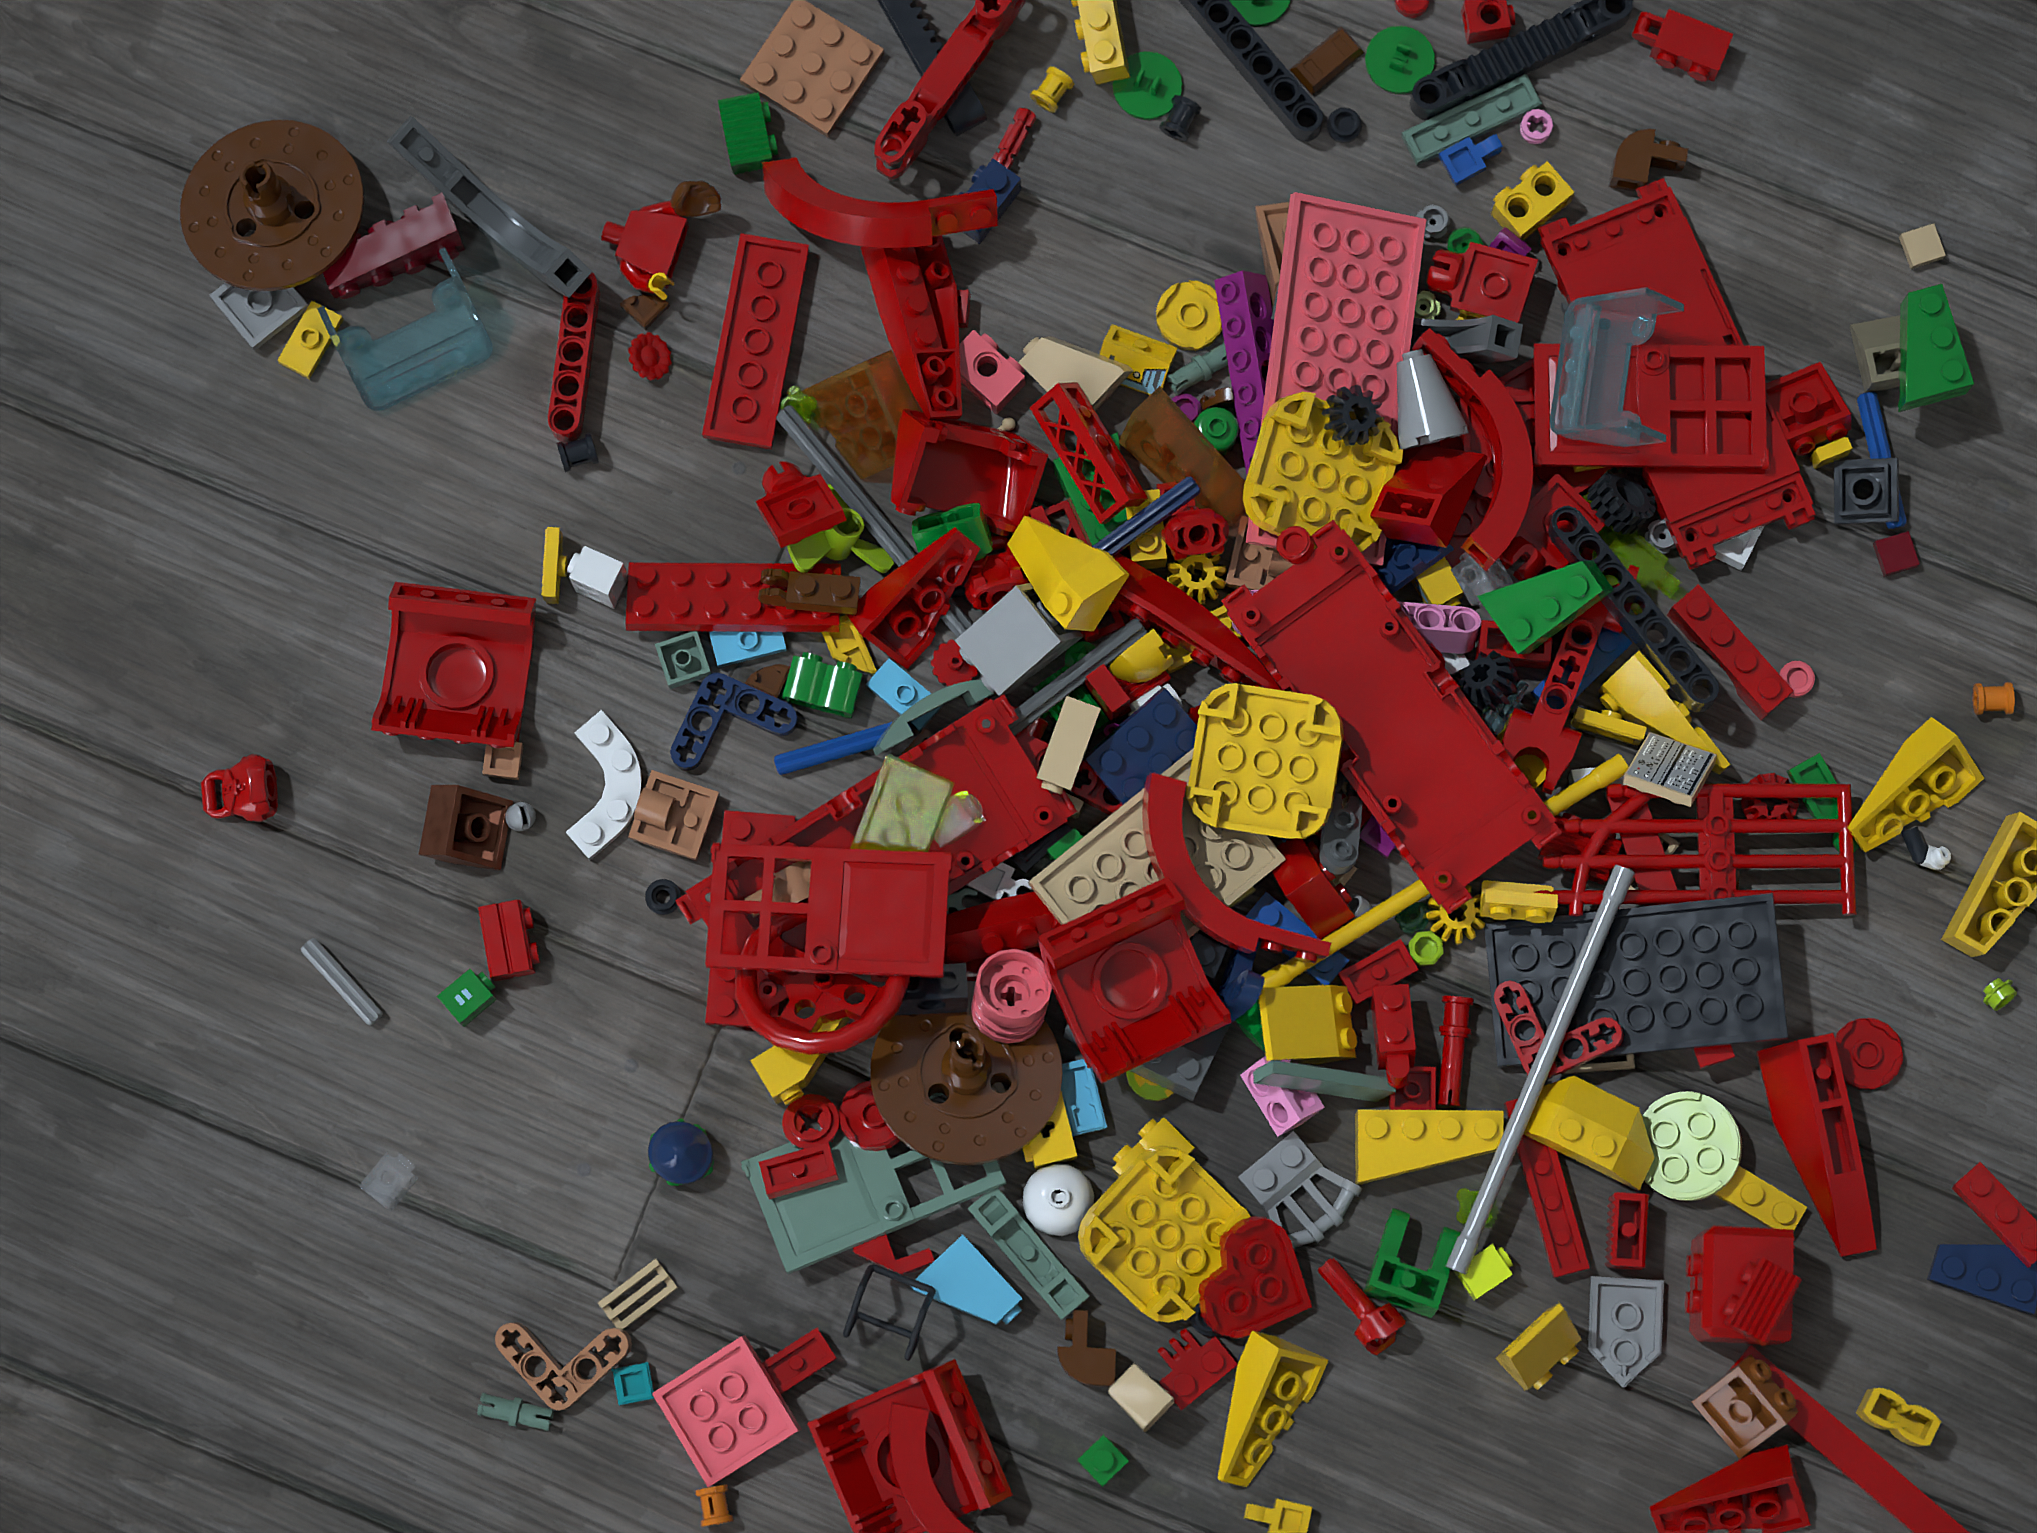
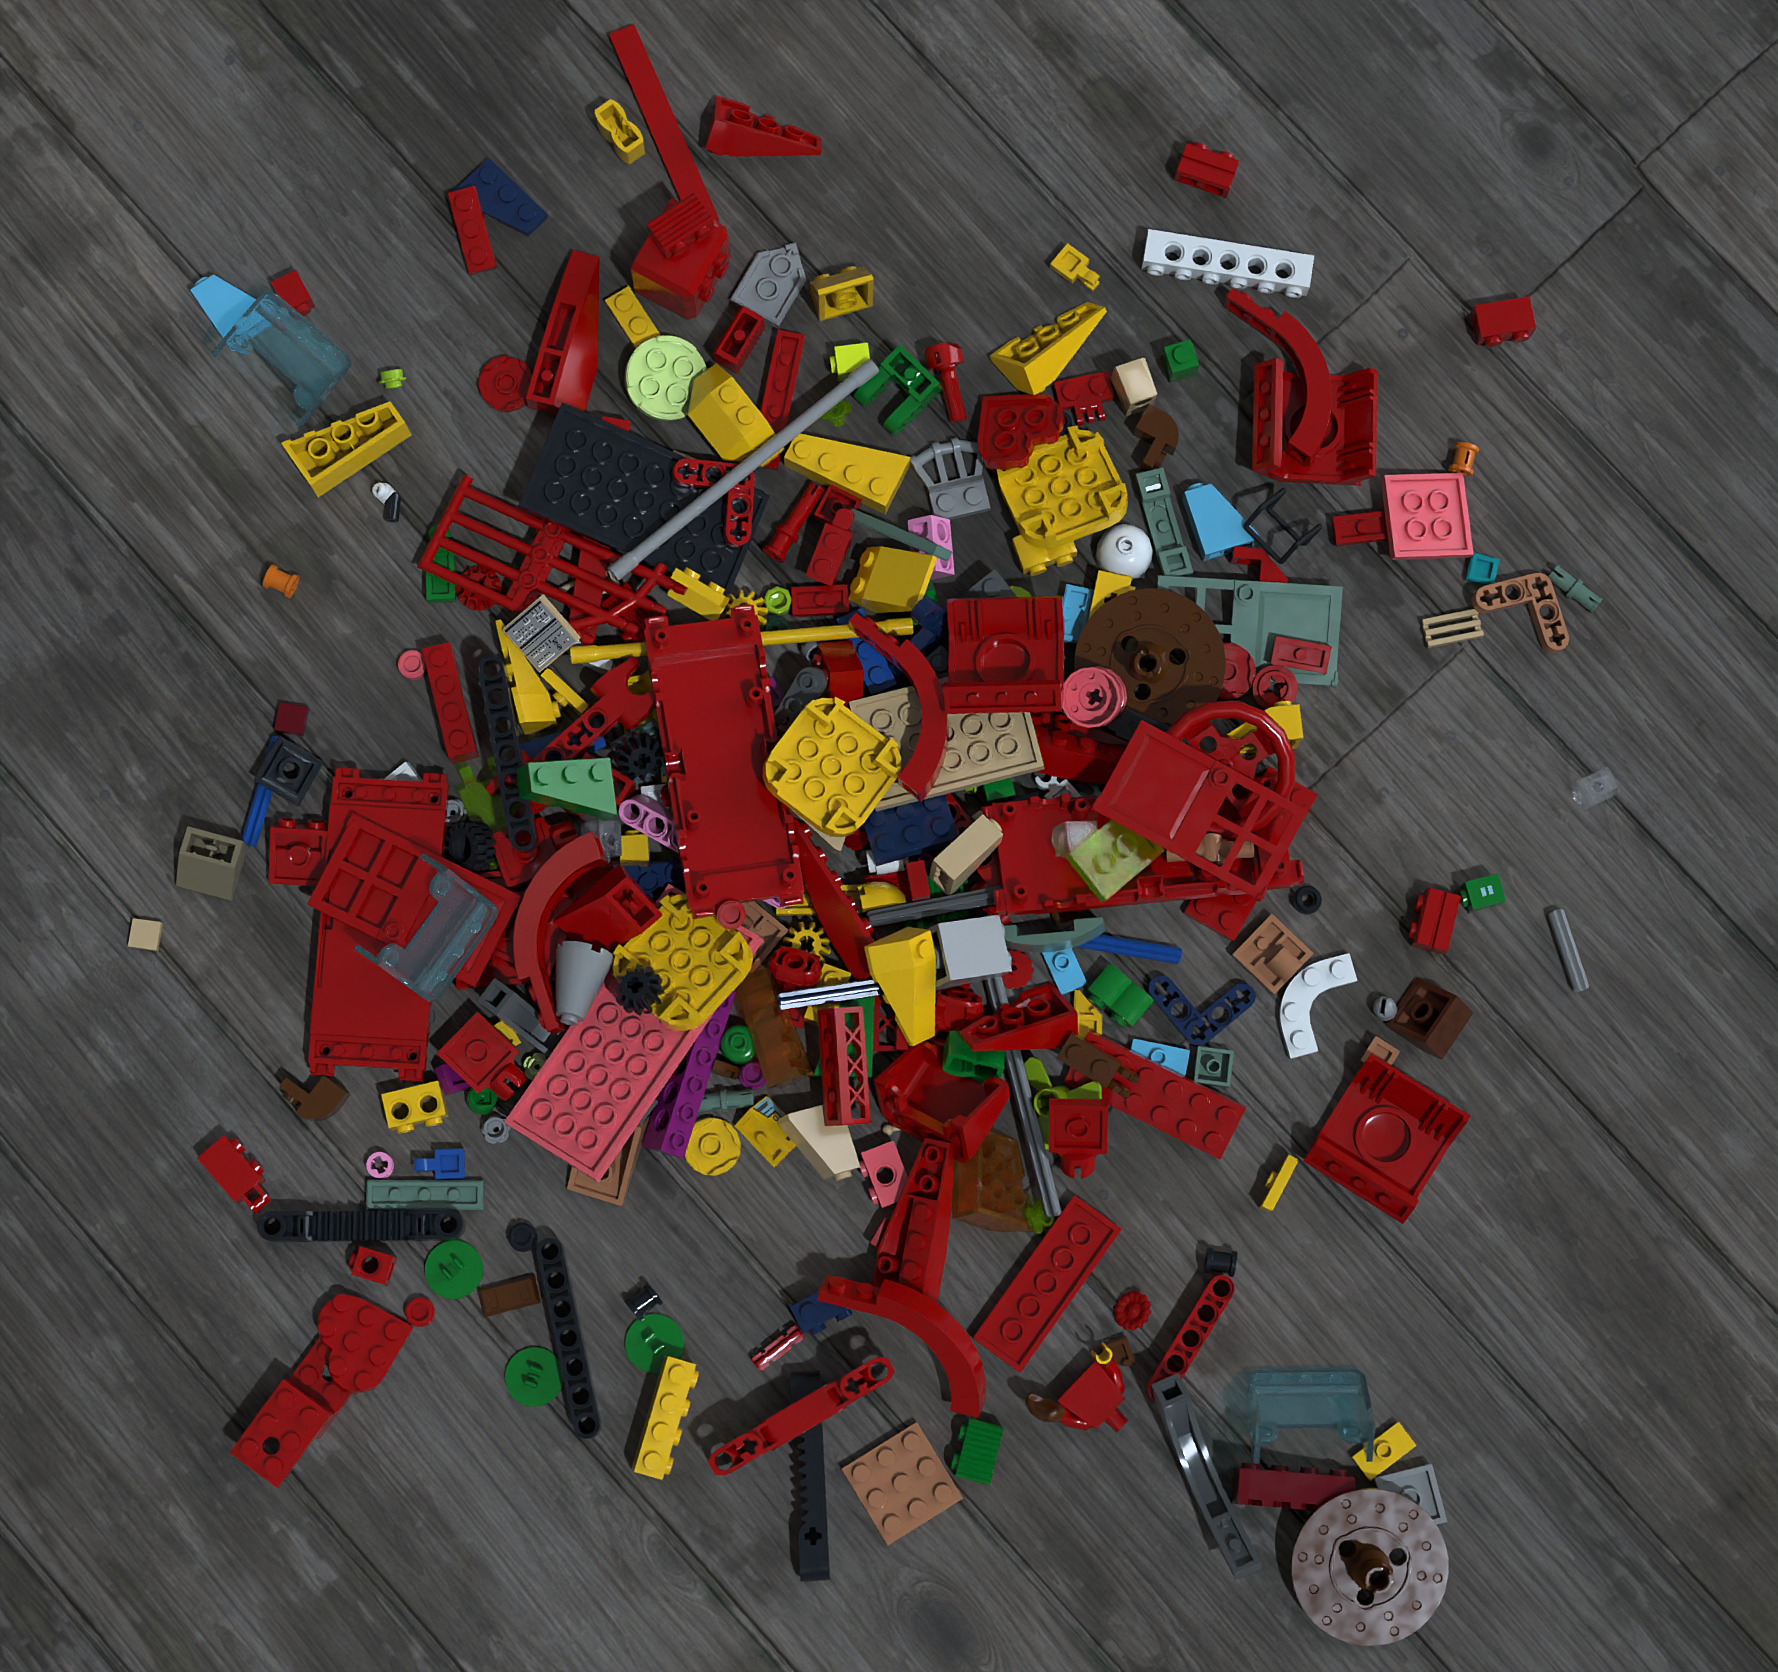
camera: 160 degrees left, 0 degrees up
red piece [201,754,278,822] -> none
white brick [567,546,628,609] -> none
dark blue hair [648,1119,714,1186] -> none
reddish brown tile [745,664,790,699] -> none
yellow bush [1030,66,1075,113] -> none
dark orange plate [1692,1354,1799,1459] -> none
yellow tile [1810,437,1853,469] -> none
yellow wedge [1847,717,1984,853] -> none
green wedge [1898,284,1974,413] -> none

